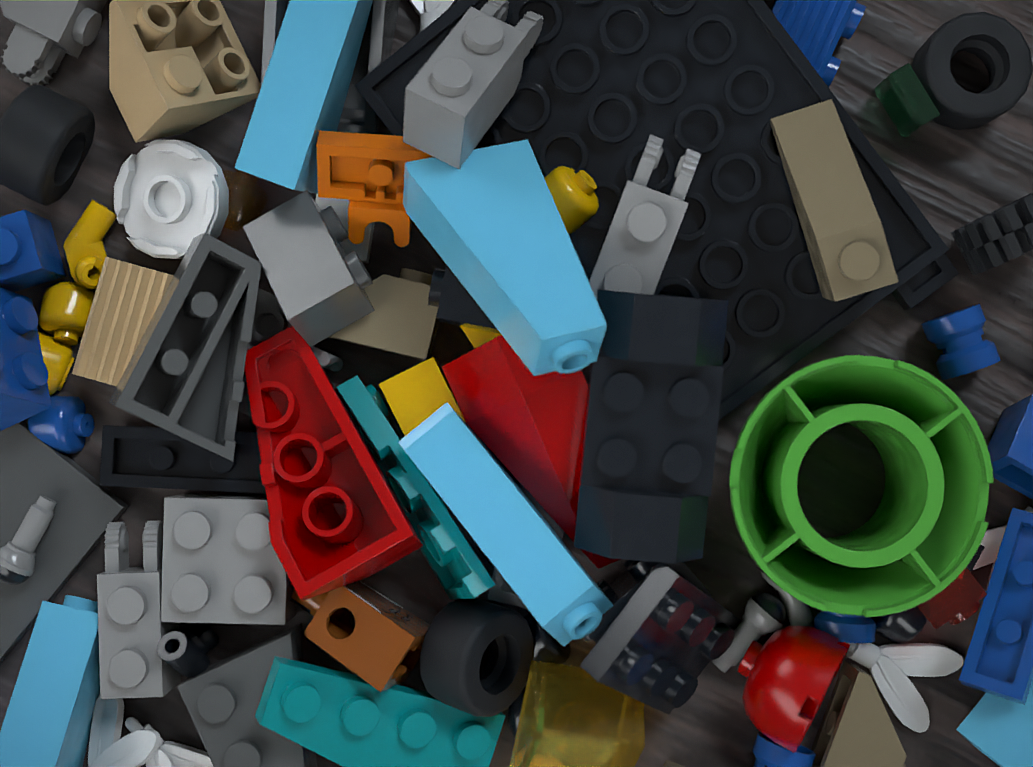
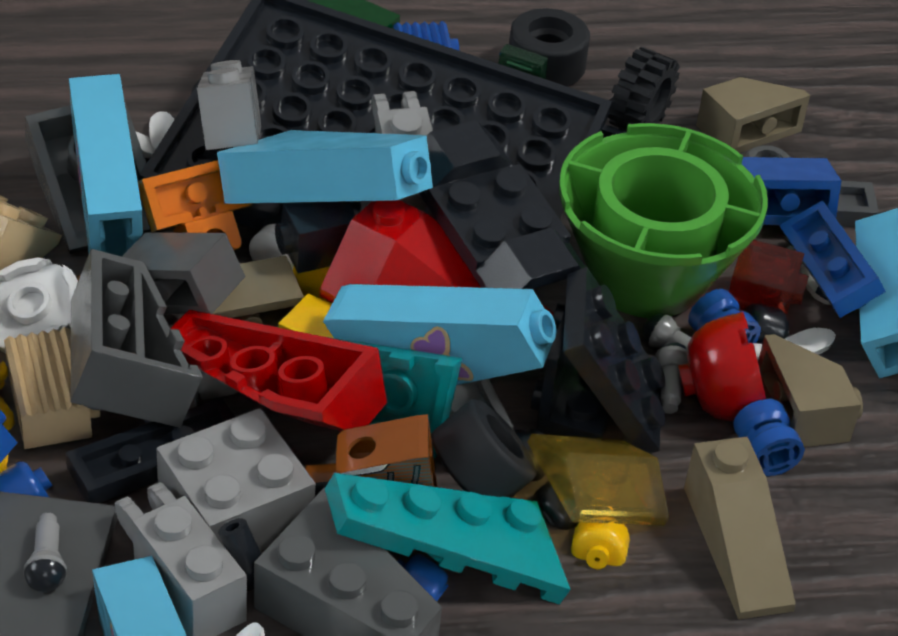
camera: 35 degrees left, 45 degrees down
dark tan slope [769,99,898,302] -> none

